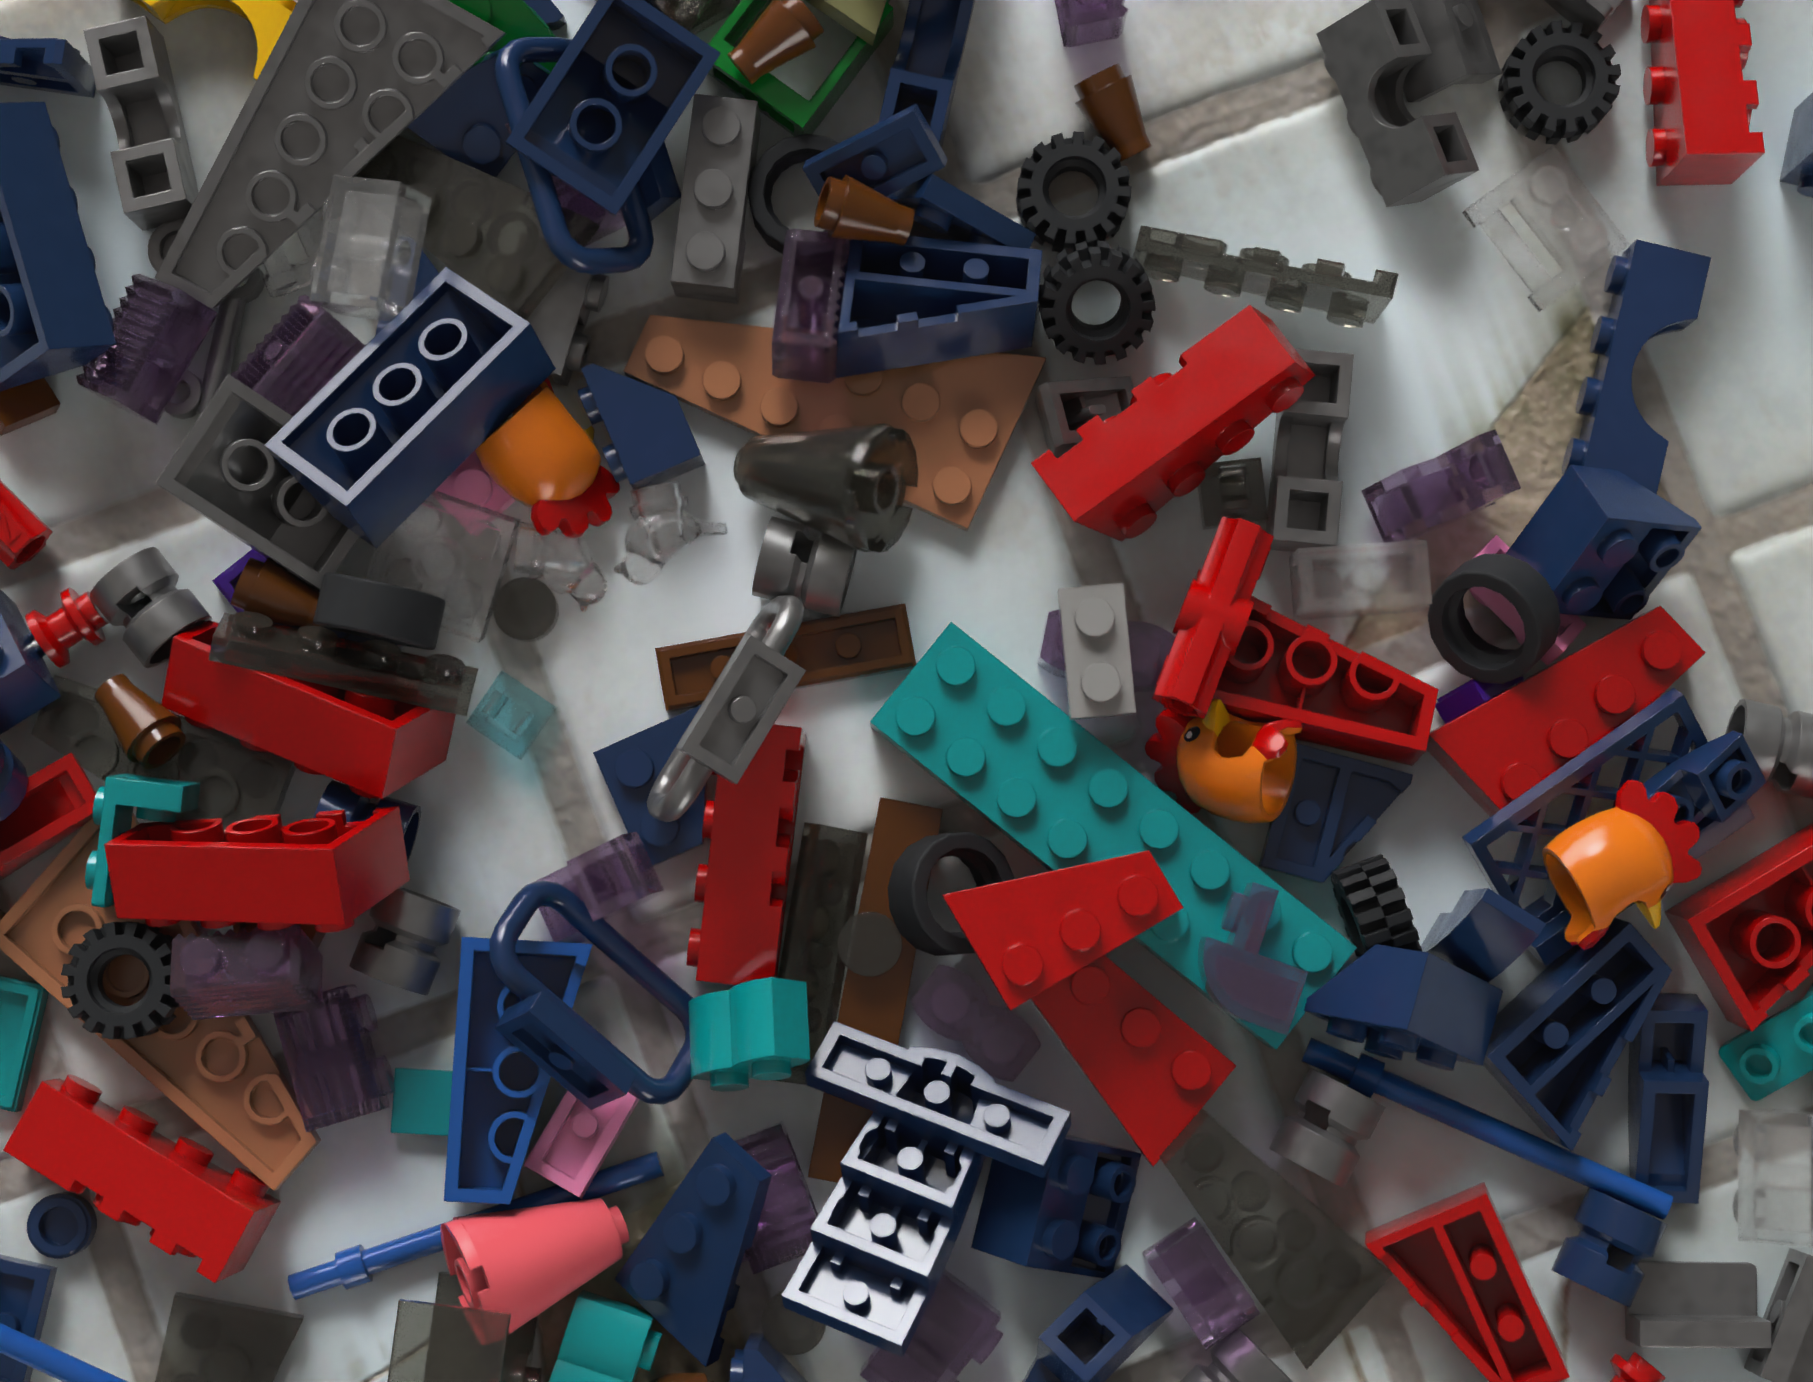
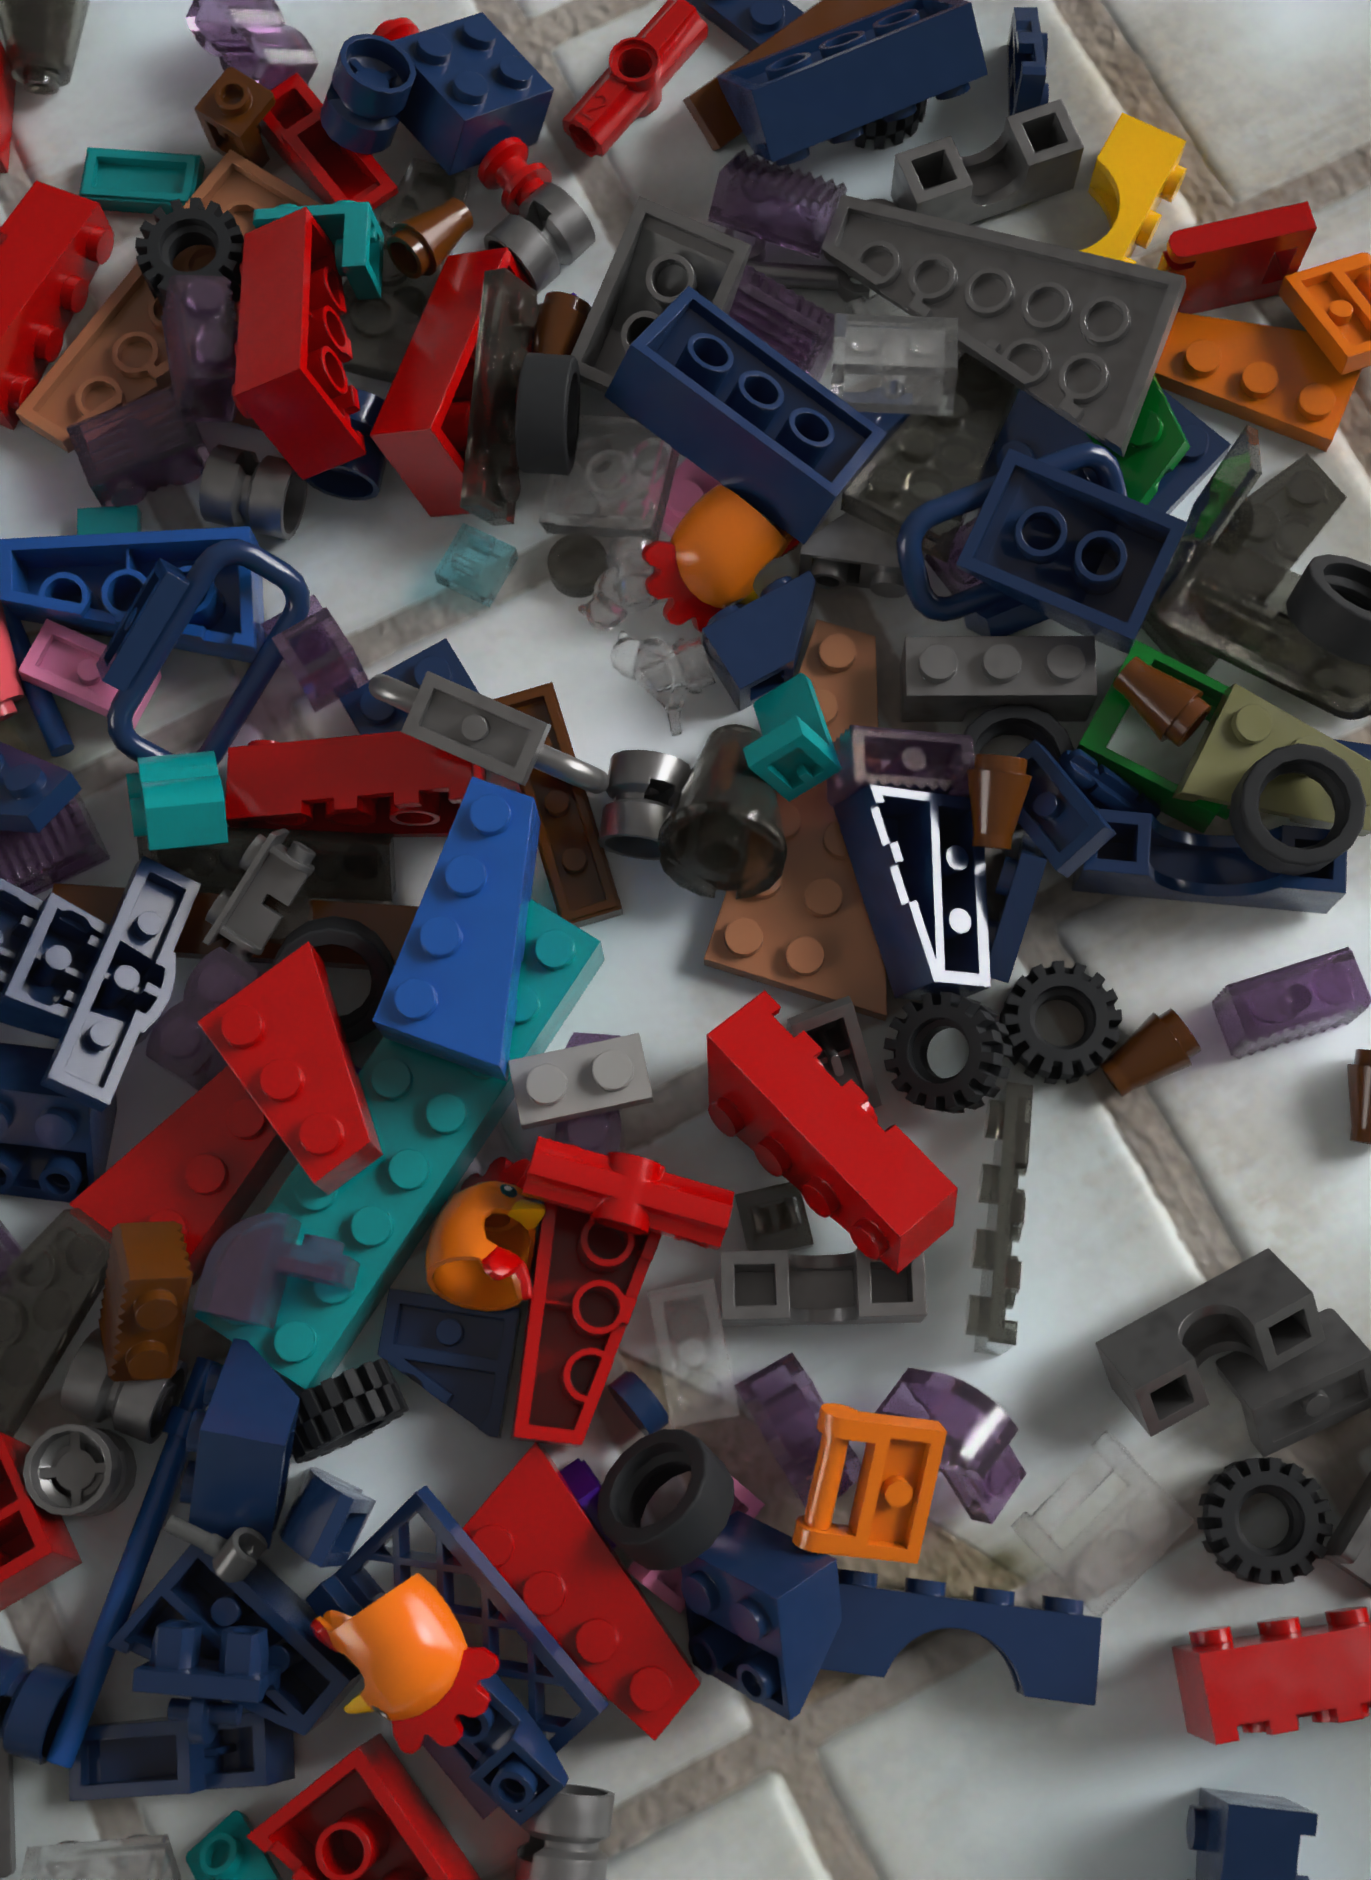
camera: 85 degrees right, 10 degrees down
none -> flat silver wheel [23,1424,137,1516]
none -> reddish brown brick [98,1221,193,1382]
none -> dark blue hips [132,1619,282,1745]
none -> dark grey hand [164,1514,267,1583]
none -> flat silver hinge [203,828,316,962]
none -> blue wedge [372,776,541,1082]
none -> dark blue tile [608,1371,669,1436]
none -> teal bracket [743,673,842,802]
none -> orange plate [792,1403,947,1564]
none -> clear purple brick [875,1368,1027,1524]
none -> dark blue axle [1059,749,1161,818]

